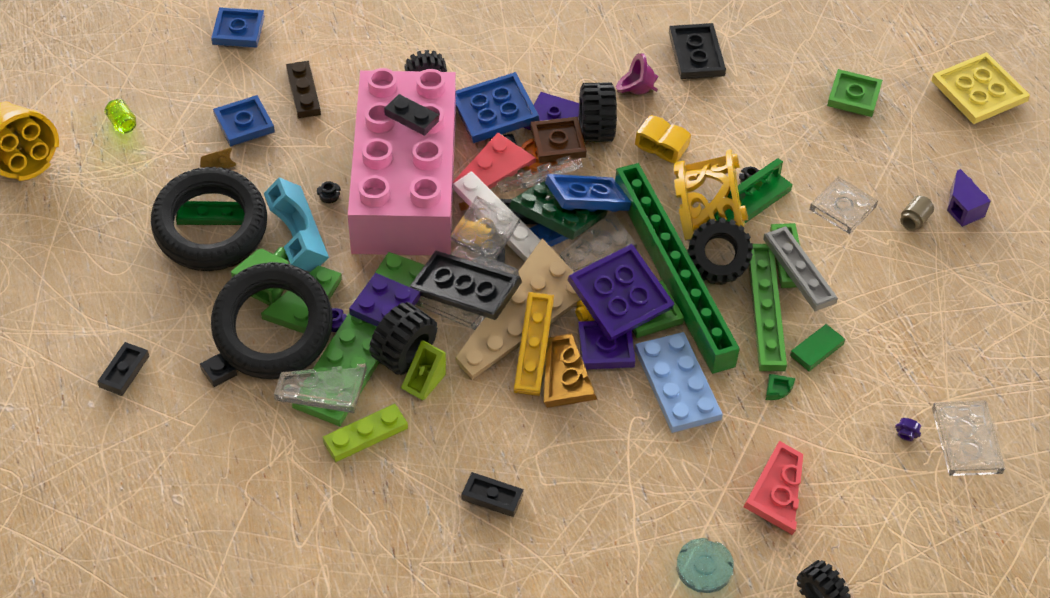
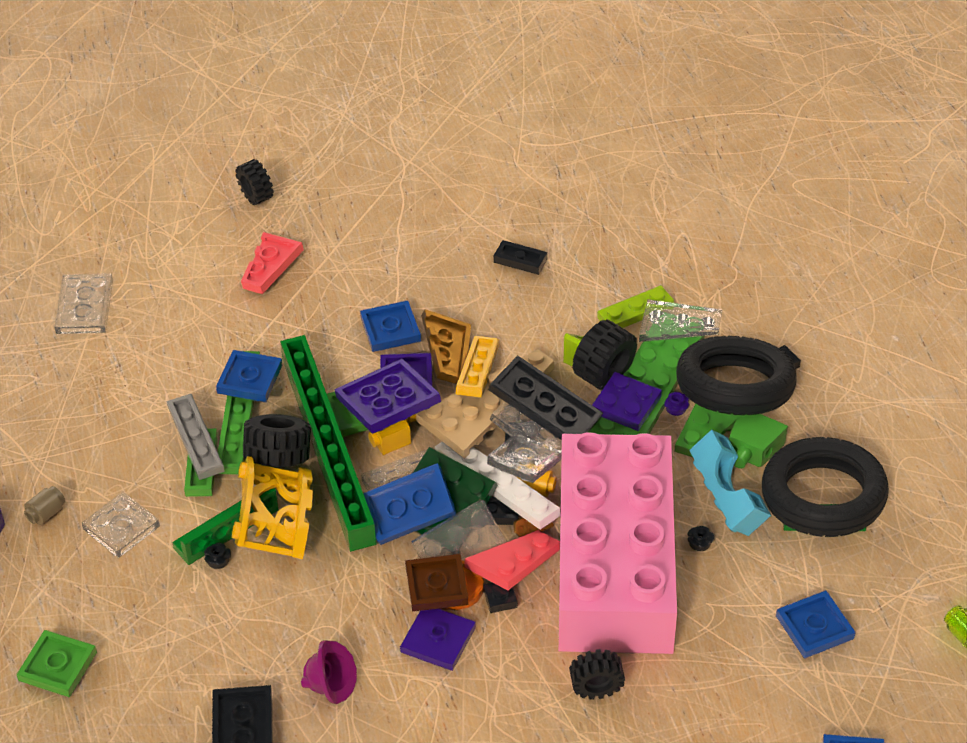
camera: 175 degrees left, 5 degrees down
black plate [97,342,149,396] -> none
pearl gold piece [200,147,237,168] -> none
dark brown plate [286,60,321,119] -> none
black plate [384,94,439,136] -> none
blue plate [456,72,540,143] -> none
black tyre [579,82,617,142] -> none
yellow brick [635,115,691,163] -> none
light blue plate [635,332,723,433] -> none
clear light blue tile [676,538,734,593] -> none
green tile [765,374,795,401] -> none
green tile [790,324,845,371] -> none
dark purple plate [895,418,921,441] -> none
none -> blue plate [216,350,283,402]
none -> blue plate [360,301,421,352]

